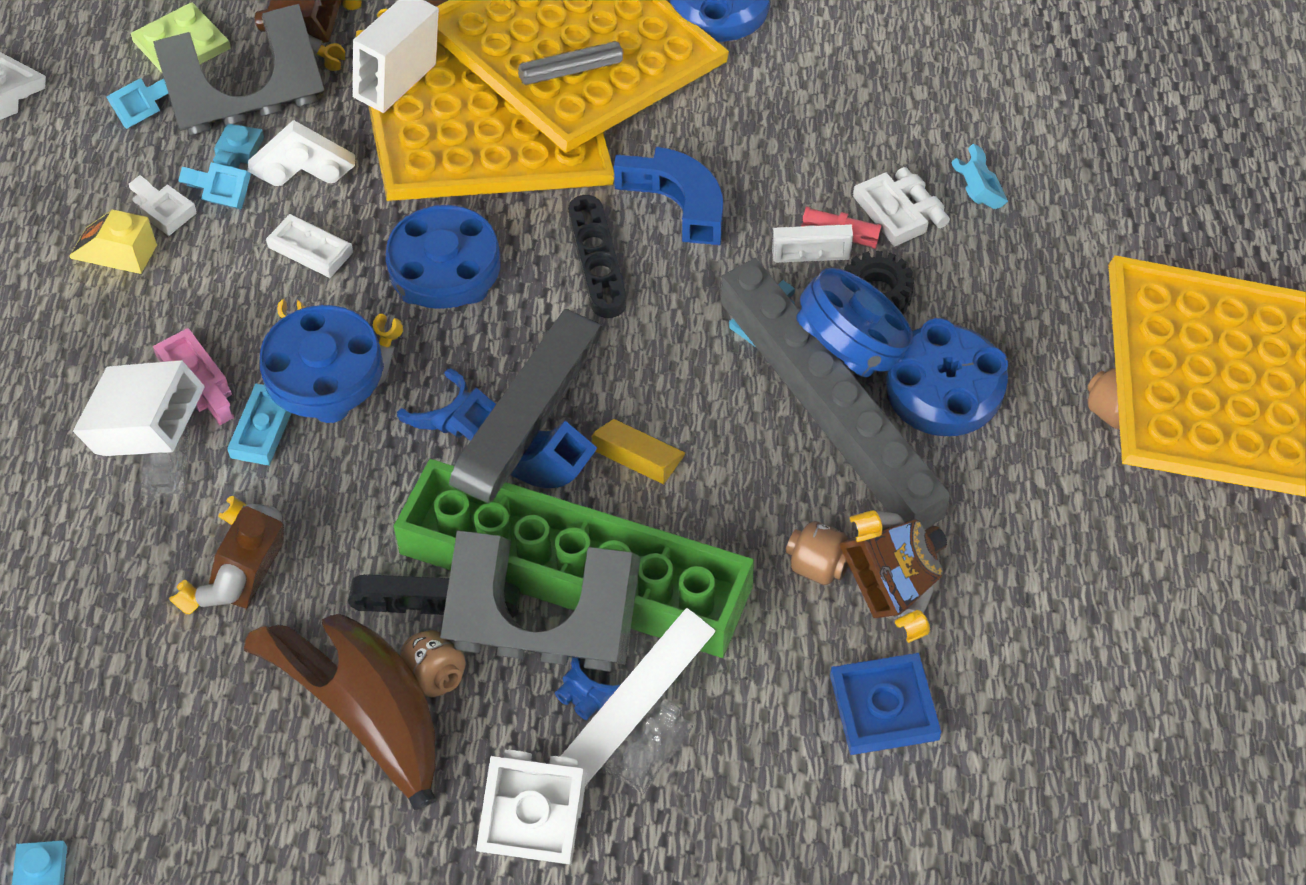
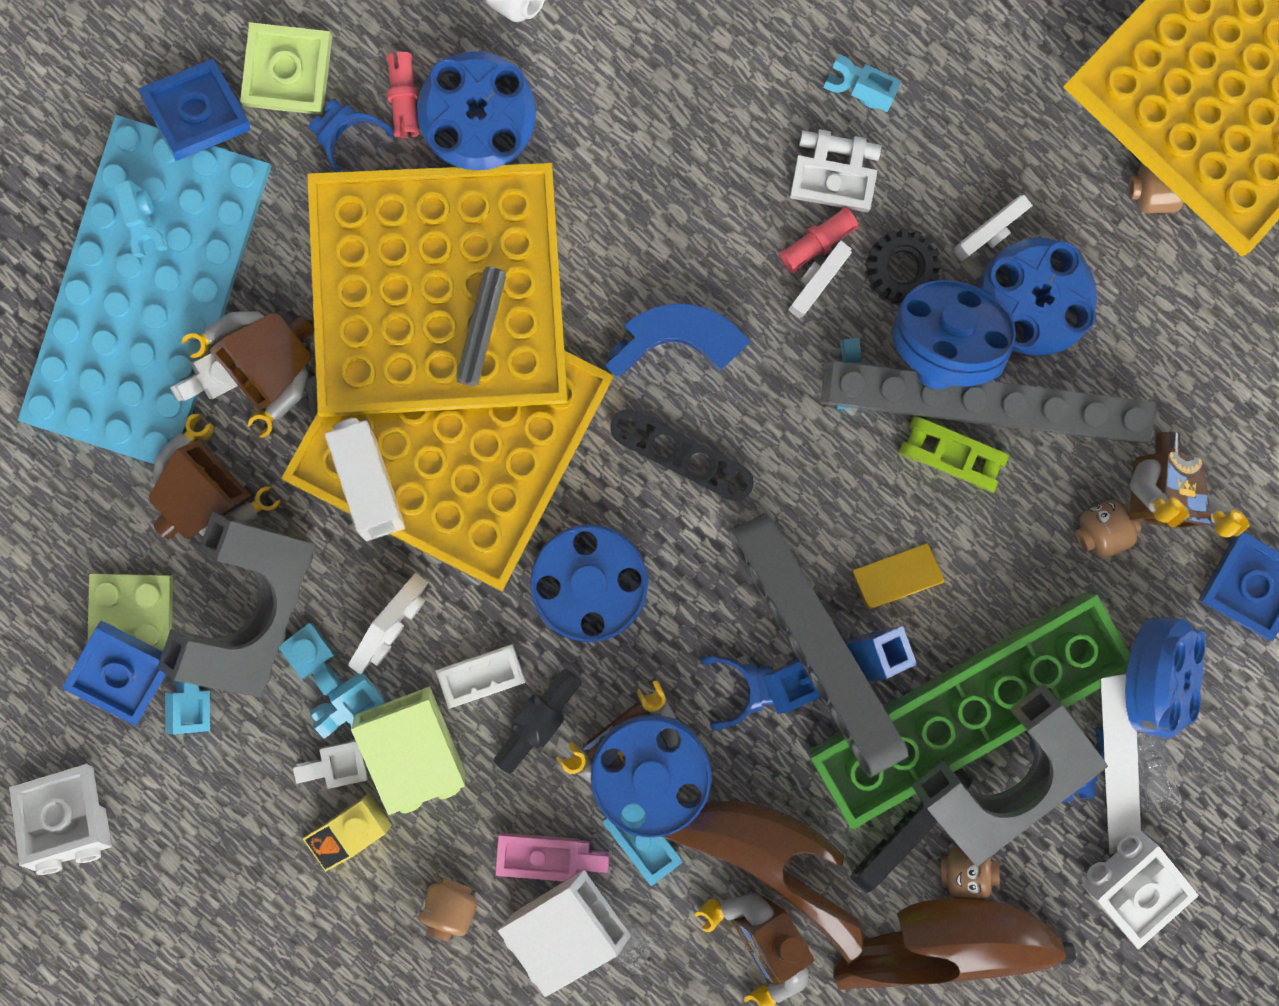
camera: 55 degrees left, 35 degrees up
none -> blue plate [62,620,166,726]
none -> yellowish green brick [351,686,465,815]
none -> medium nougat head [418,878,478,942]
none -> black axle [493,669,582,774]
none -> reddish brown piece [663,801,864,963]
none -> lime plate [898,416,1009,493]
none -> white plate [953,195,1033,262]
none -> blue piece [1125,617,1206,738]

